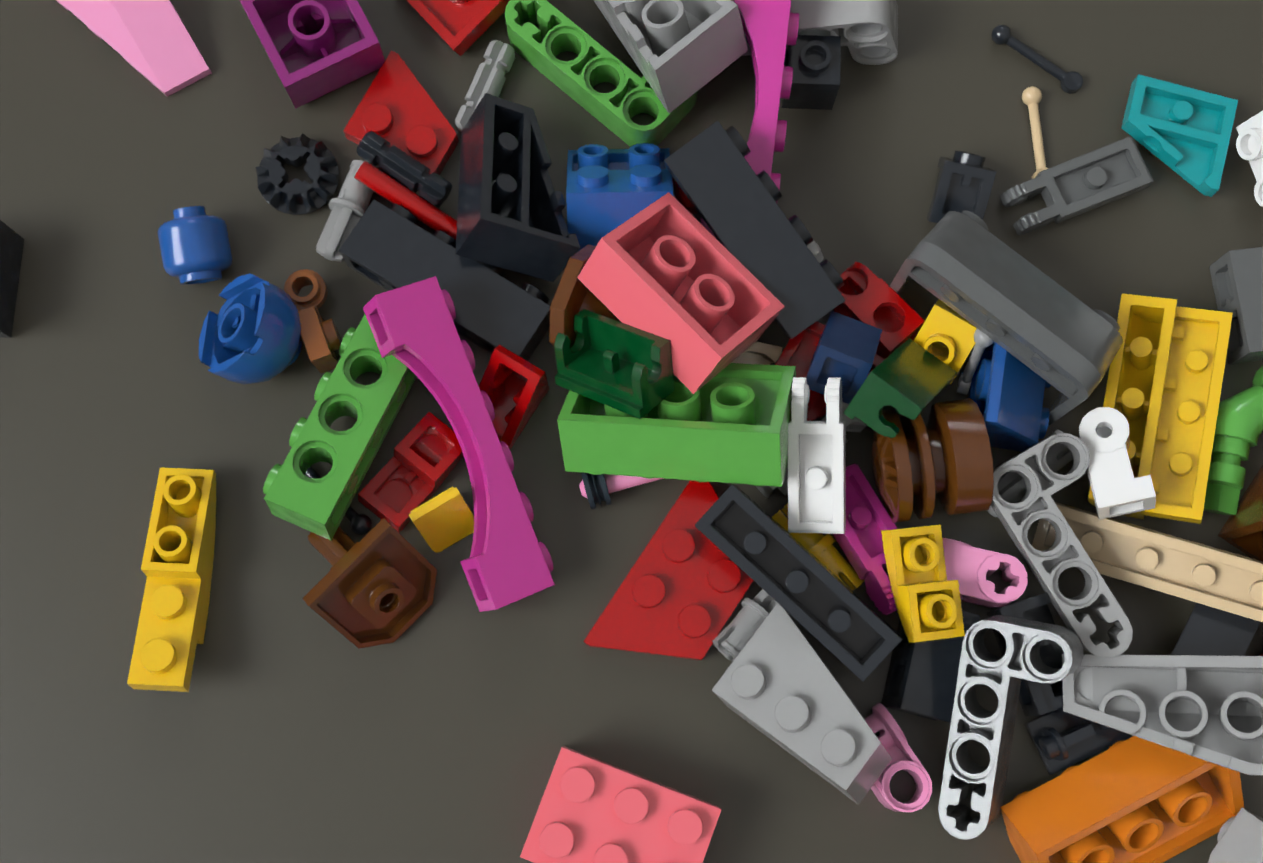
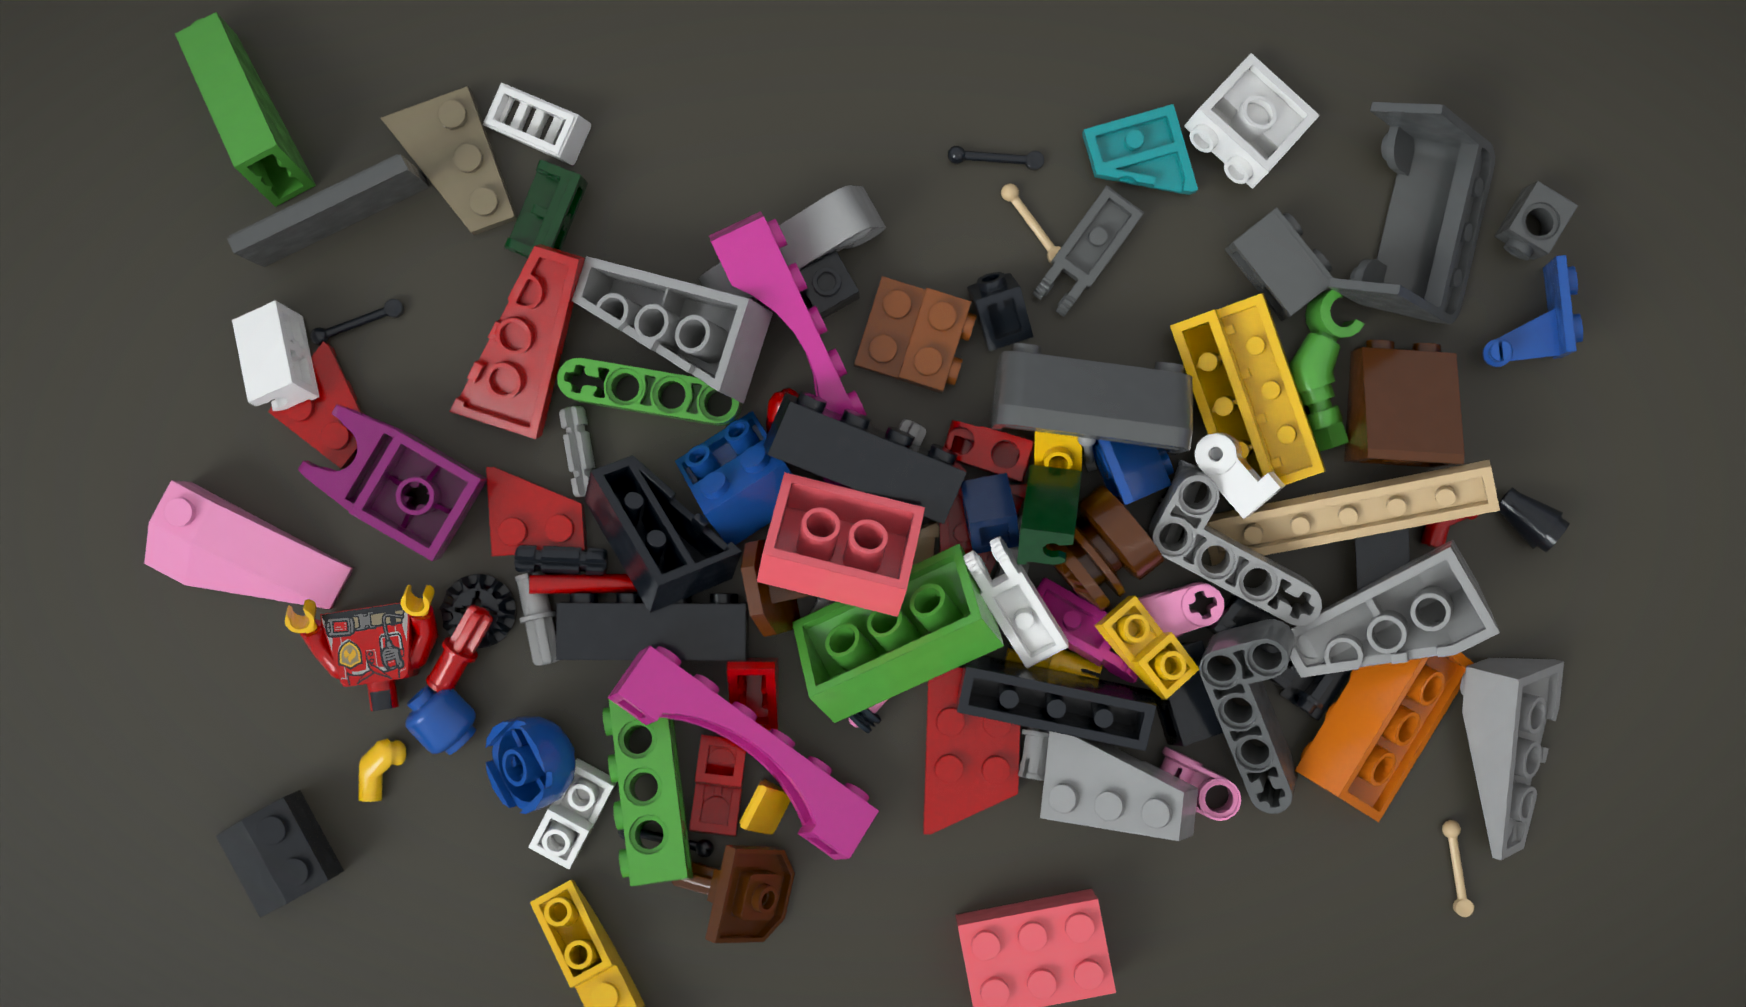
camera: 25 degrees left, 10 degrees up
dark orange plate [284,269,342,374] -> none
dark green hinge [554,309,675,419] -> none
none -> torso [285,585,438,711]
none -> yellow arm [358,738,406,802]
none -> red axle [426,605,493,692]
none -> white slope [528,758,617,869]
none -> dark orange plate [854,276,977,394]

